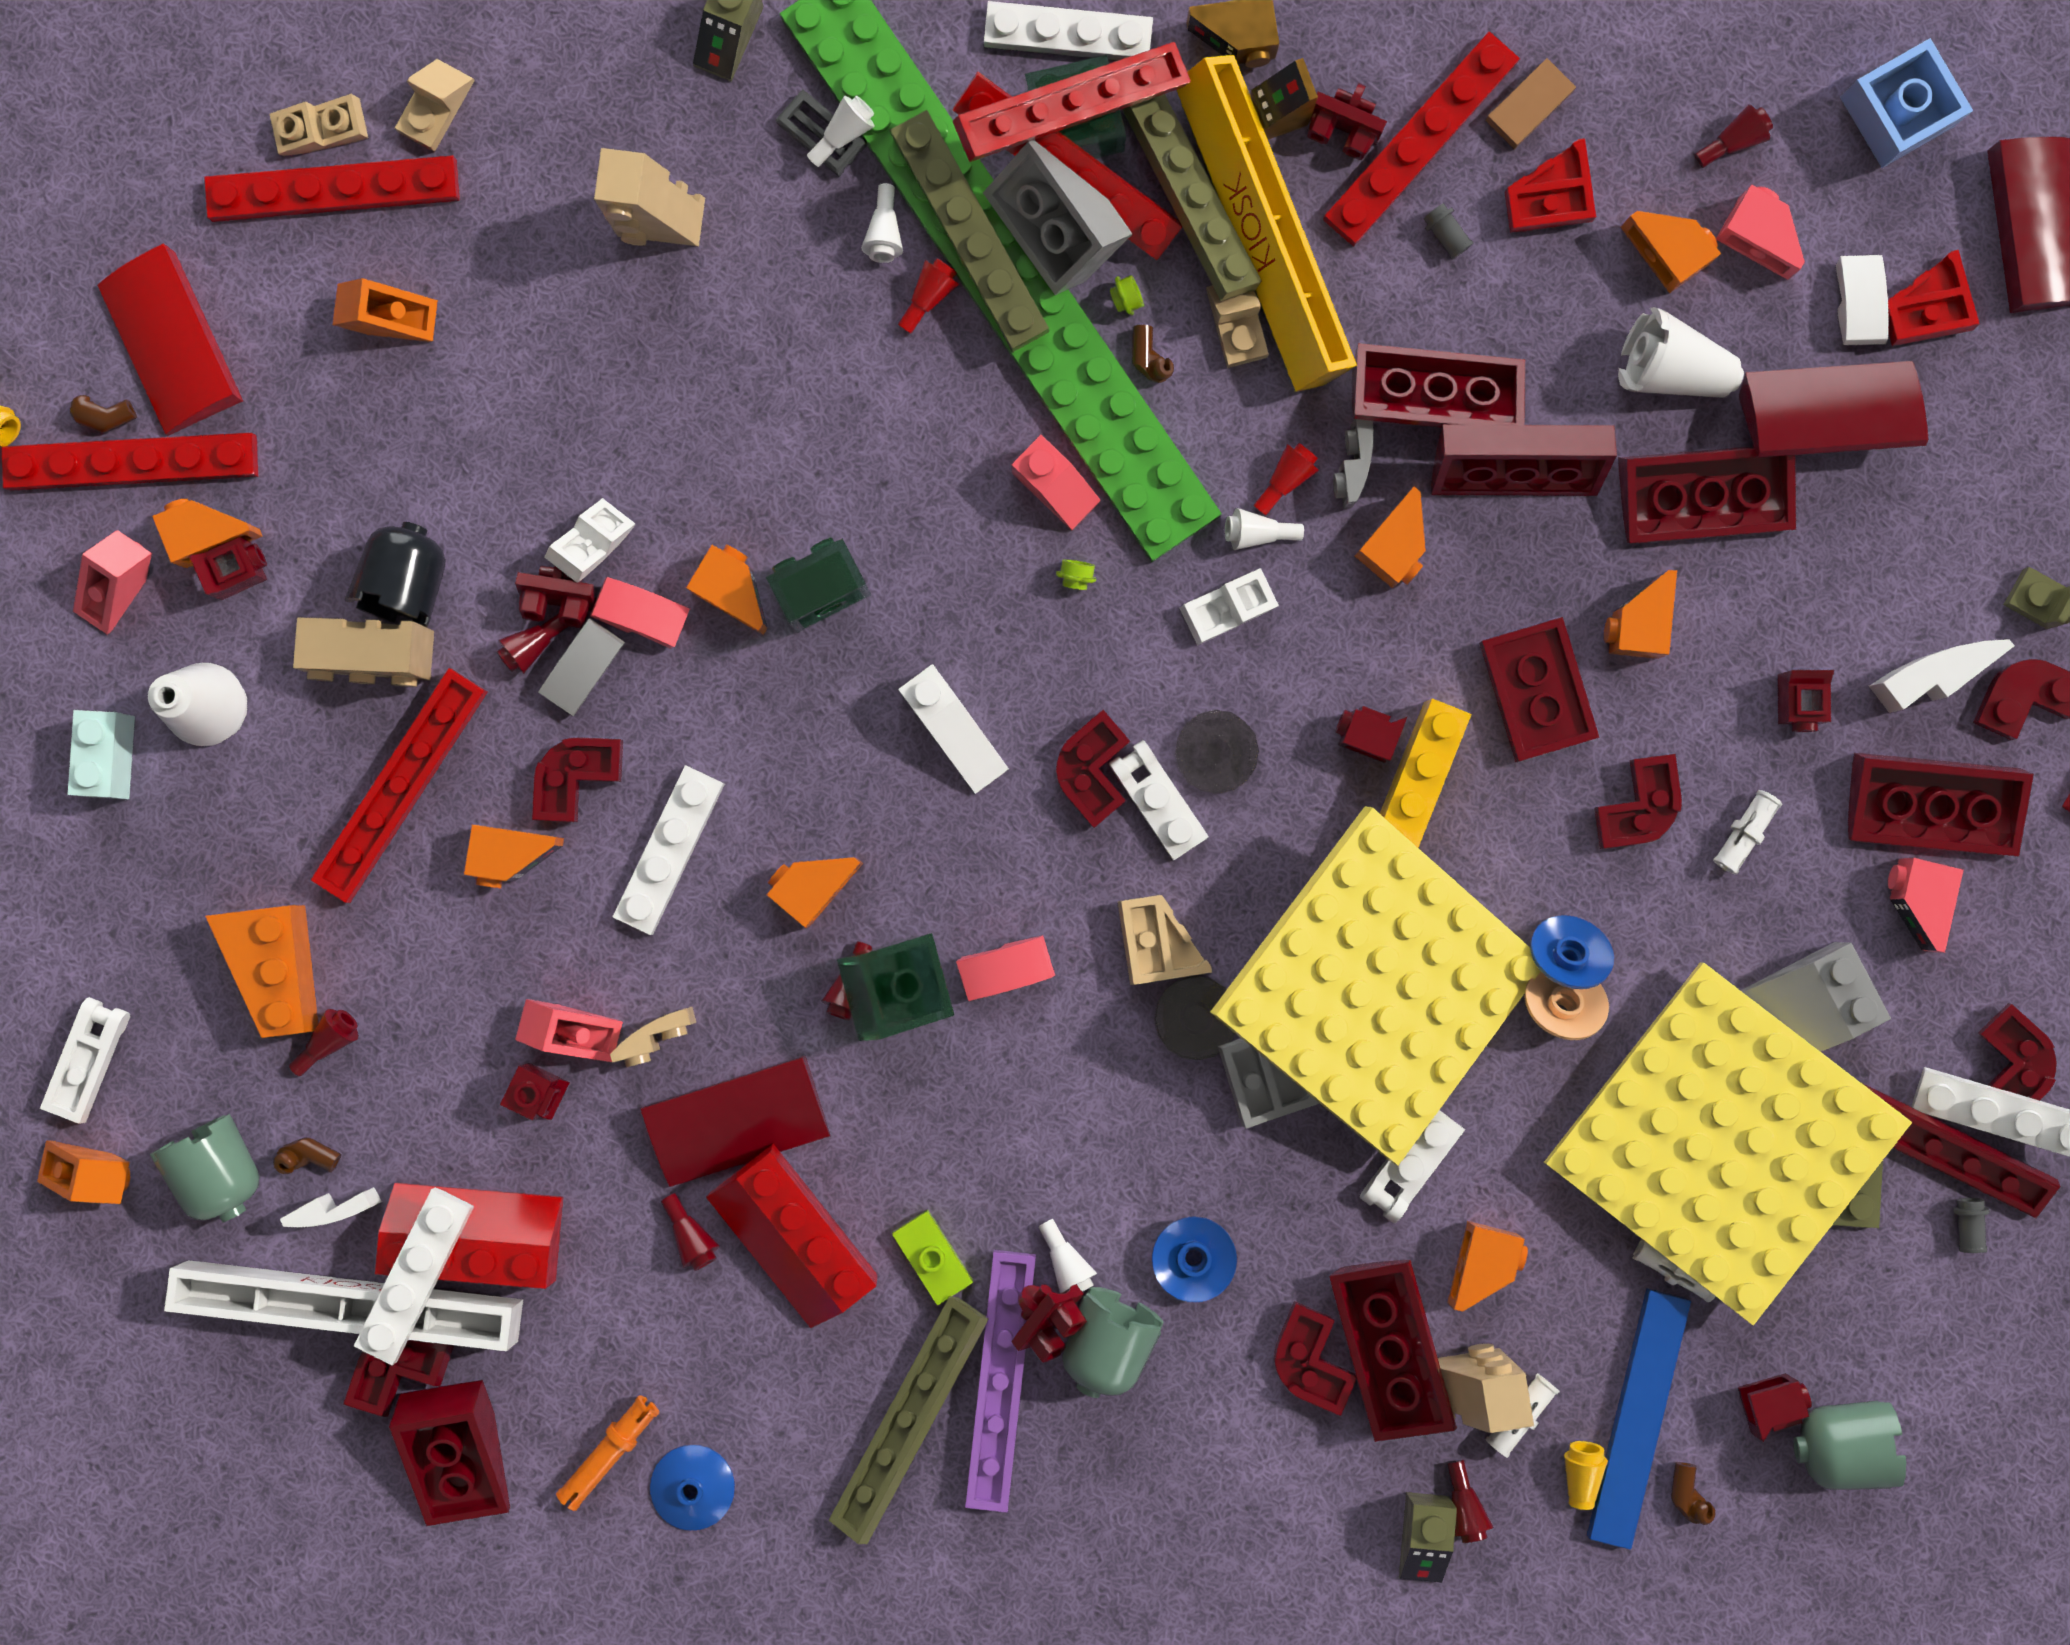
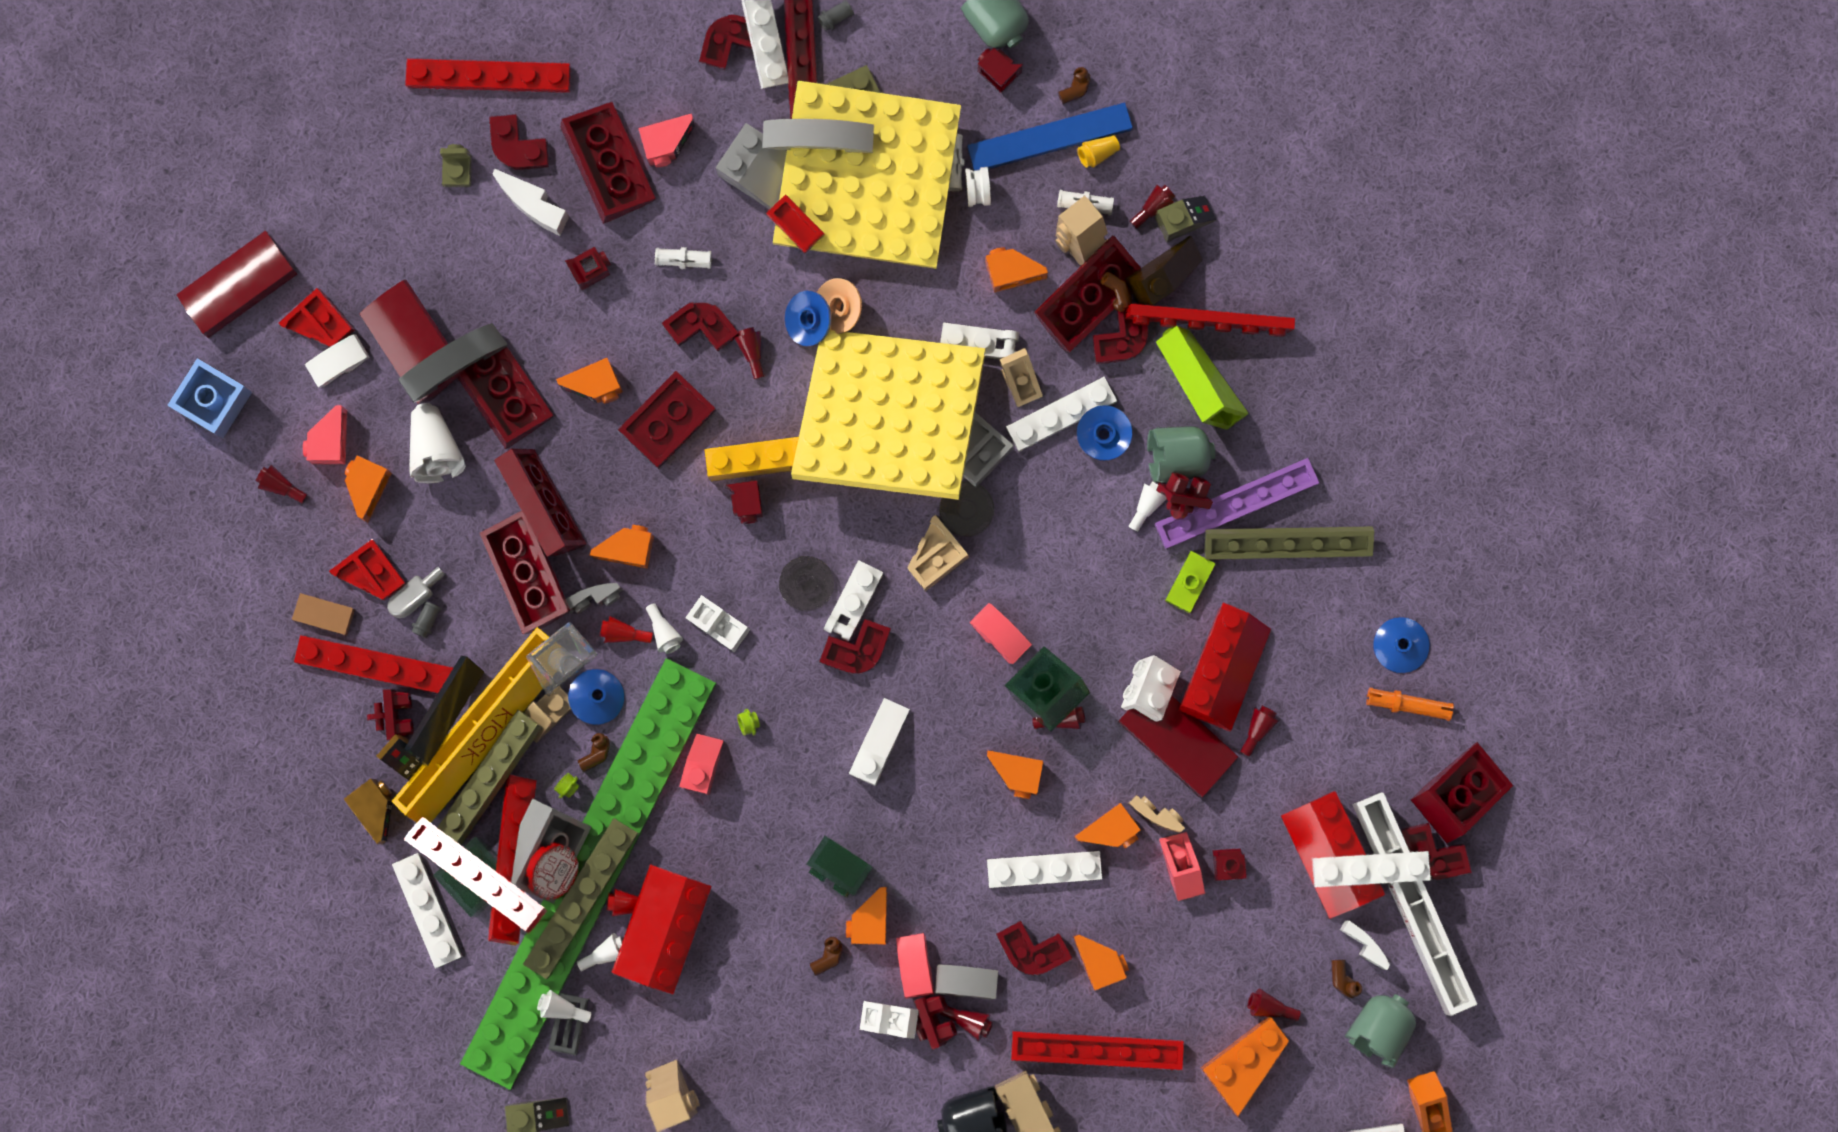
camera: 115 degrees left, 5 degrees down
none -> light grey piece [387,566,445,619]
none -> dark grey slope [398,323,508,403]
none -> black tile [404,655,484,766]
none -> clear slope [526,622,598,697]
none -> tile [526,842,578,900]
none -> blue dish [568,669,624,725]
none -> red slope [611,864,712,994]
none -> dark red cone [734,327,764,379]
none -> light grey slope [762,119,874,153]
none -> red tile [766,194,825,254]
none -> reddish brown arm [809,937,843,976]
none -> white wheel [965,167,991,207]
none -> tan slope [999,348,1043,407]
none -> white plate [1006,377,1117,452]
none -> orange slope [1074,803,1141,848]
none -> reddish brown arm [1101,272,1132,312]
none -> white bracket [1121,655,1181,722]
none -> dark brown slope [1125,236,1203,305]
none -> red plate [1125,304,1295,337]
none -> lime slope [1156,326,1248,430]

